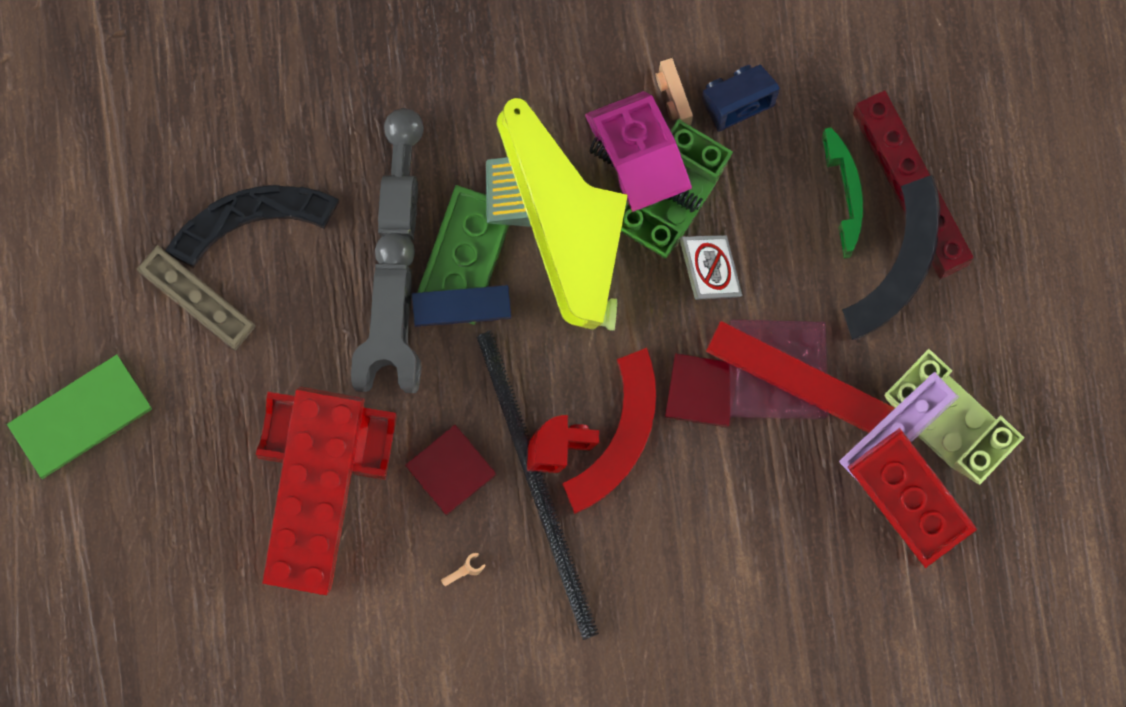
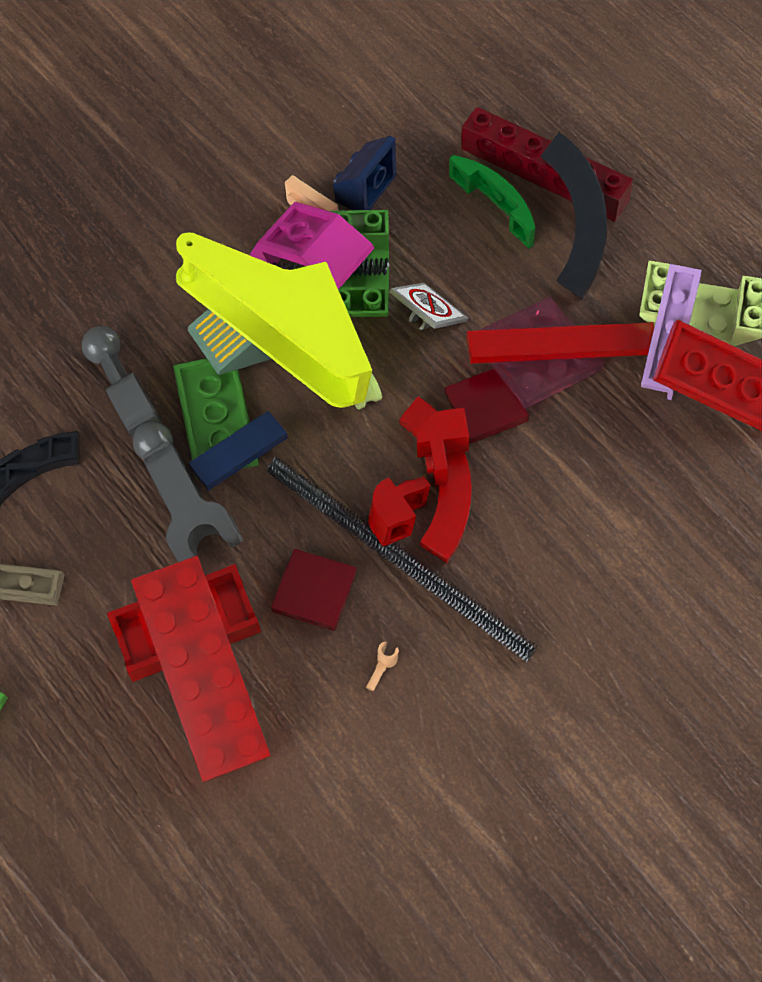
camera: 25 degrees left, 15 degrees down
none -> red brick [417,408,469,485]

